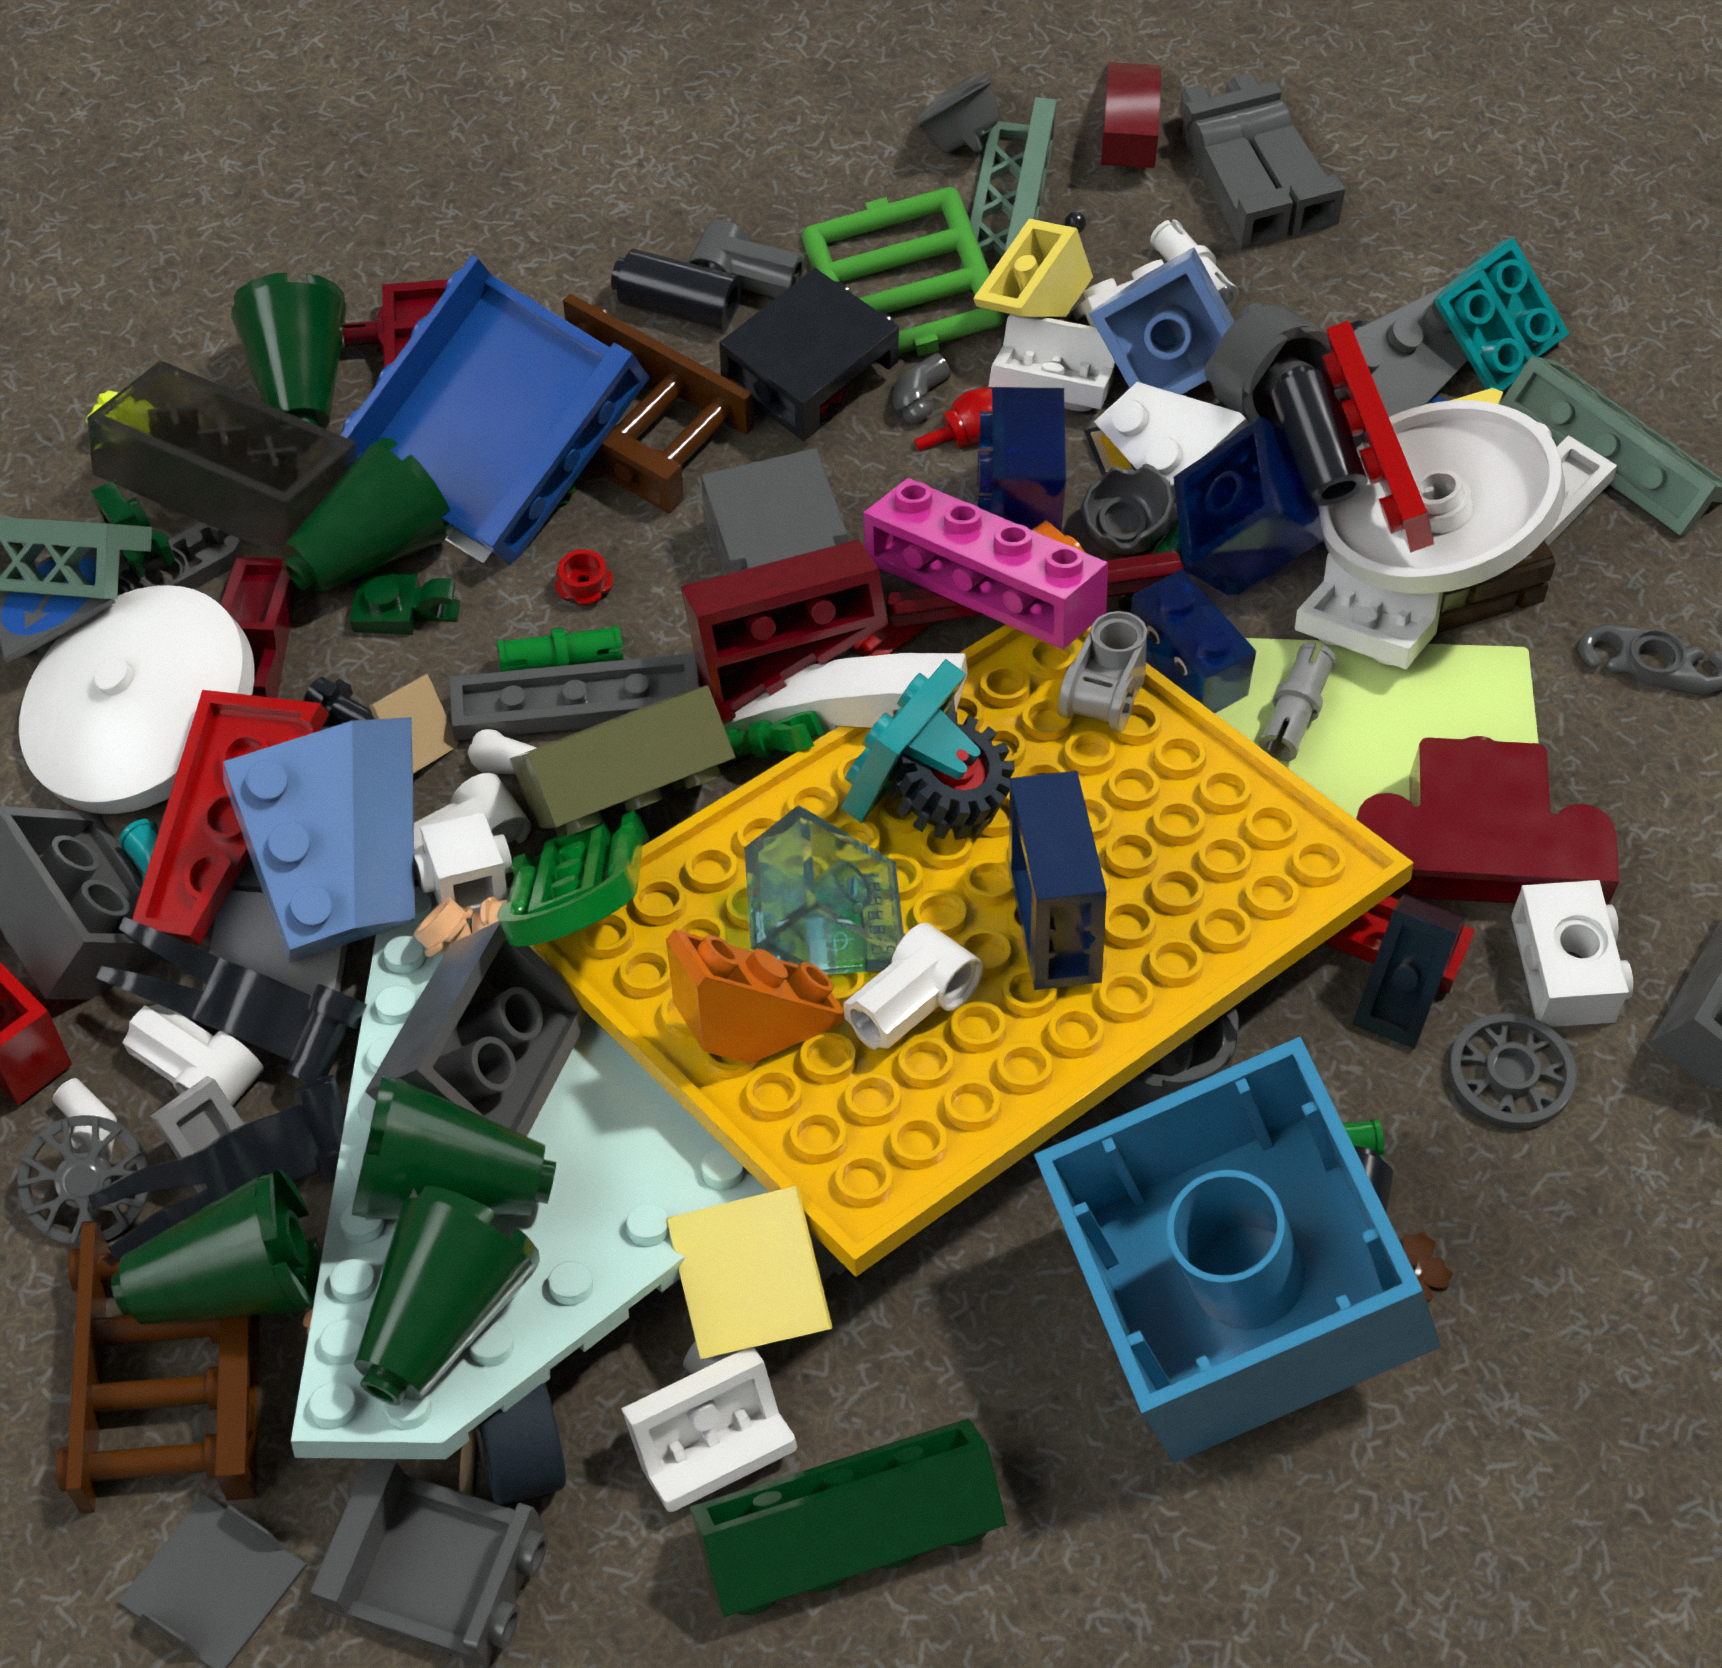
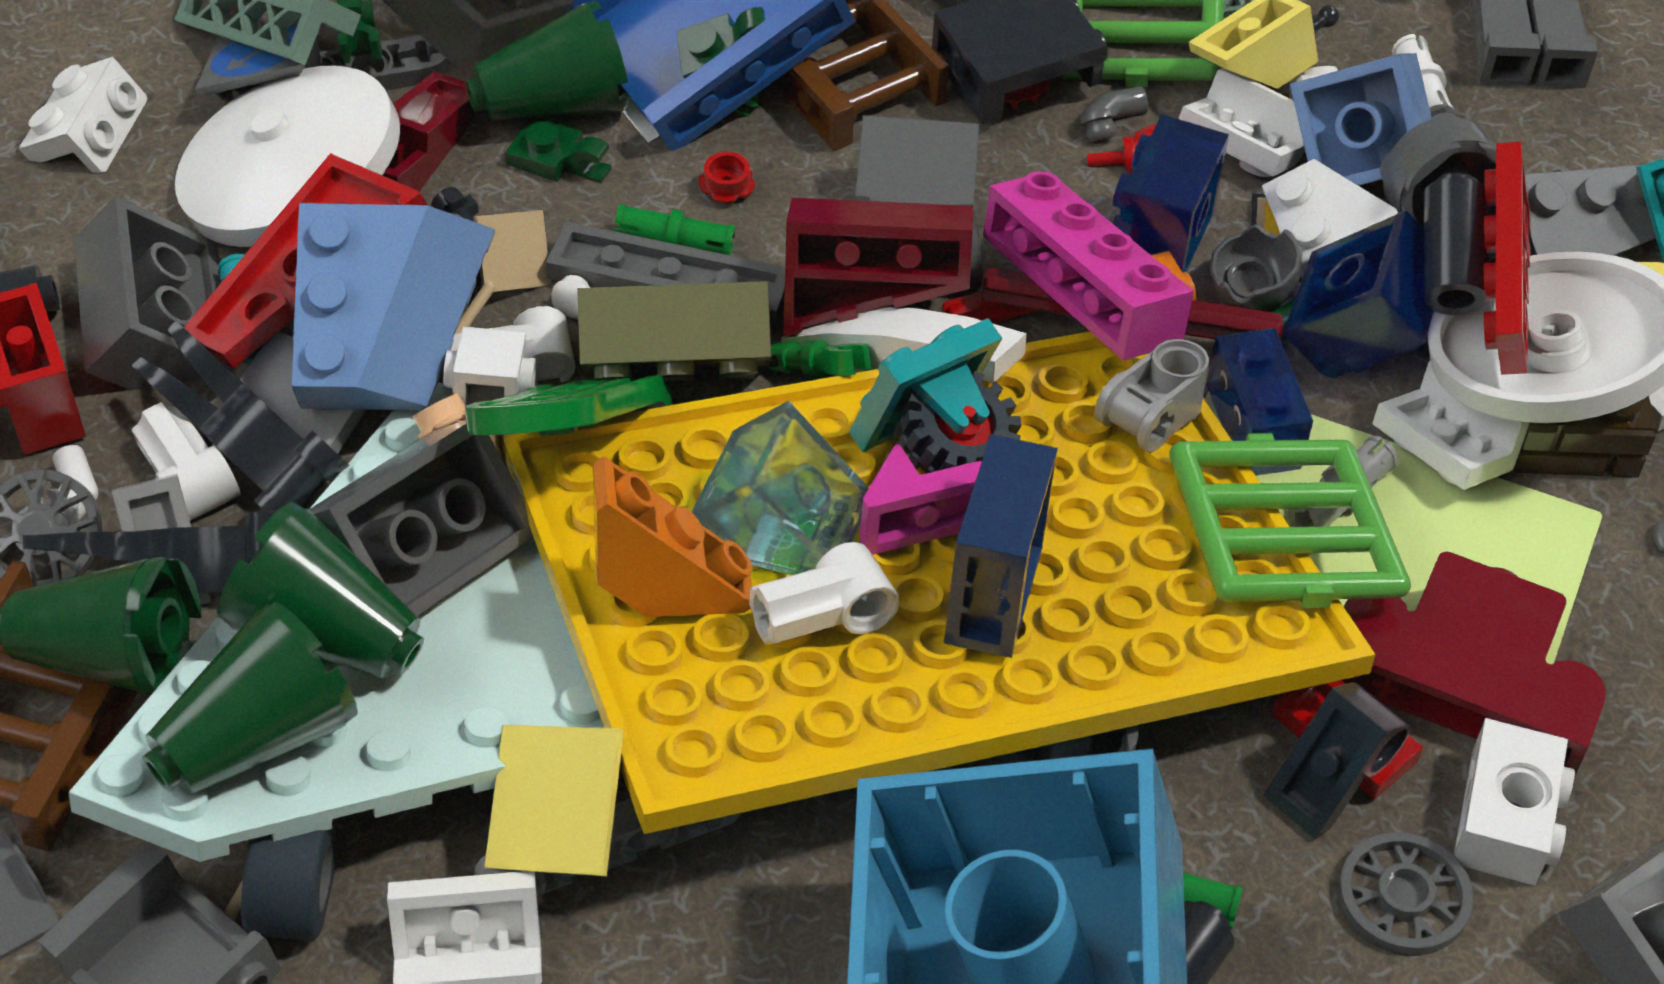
camera: 20 degrees right, 5 degrees down
none -> plate [676,7,766,79]
none -> dark pink slope [859,444,981,555]
none -> bright green bar [1169,433,1411,608]

